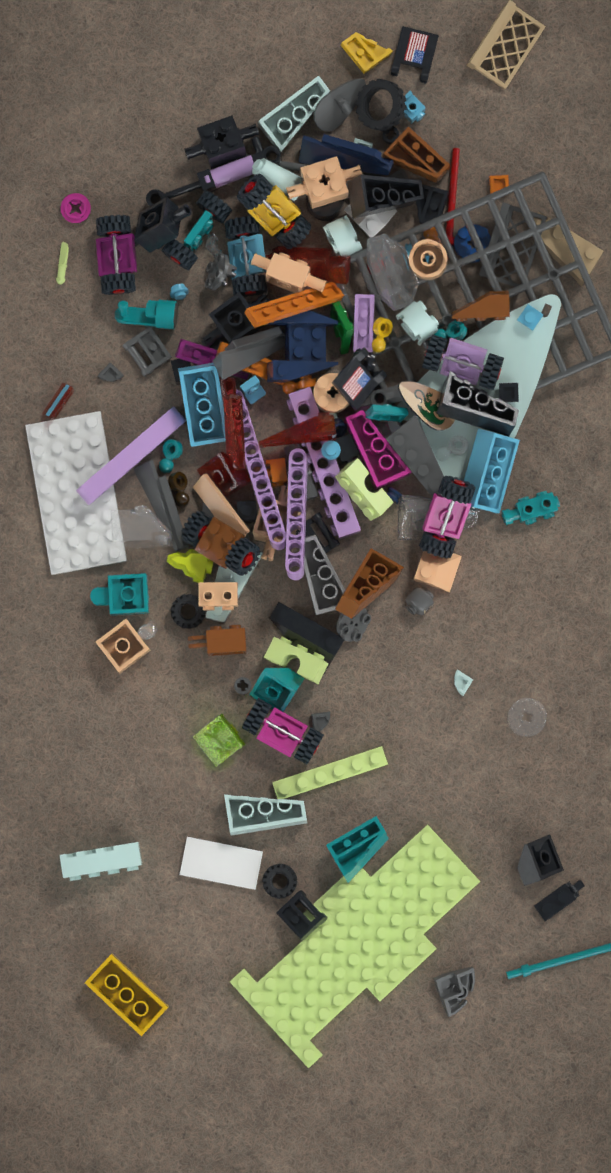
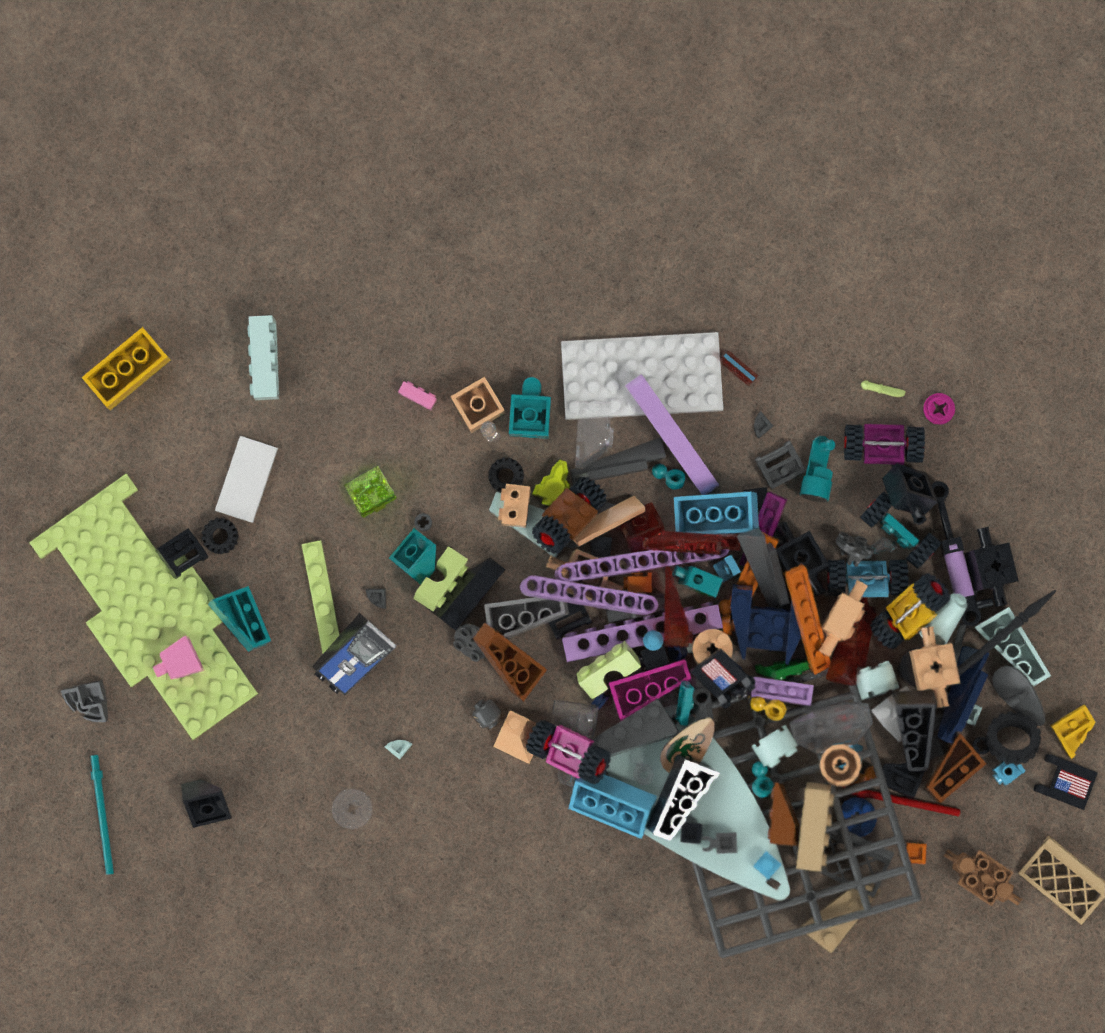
camera: 105 degrees right, 0 degrees up
dark brown plate [168,472,190,507] -> none
medium azure plate [170,284,189,300] -> none
dark orange brick [188,625,247,656] -> none
light aqua wedge [224,794,307,836] -> none
plate [242,698,324,765] -> none
plate [422,335,504,391] -> none
teal brick [501,491,560,525] -> none
black hinge [534,880,585,921] -> none
none -> bright pink torso [153,636,204,680]
none -> slope [312,613,397,695]
none -> bright pink piece [398,381,437,410]
none -> teal torso [672,565,723,597]
none -> dark grey plate [702,832,737,854]
none -> tan wedge [796,782,834,872]
none -> black piece [932,590,1056,694]
none -> medium nougat piece [944,849,1022,906]

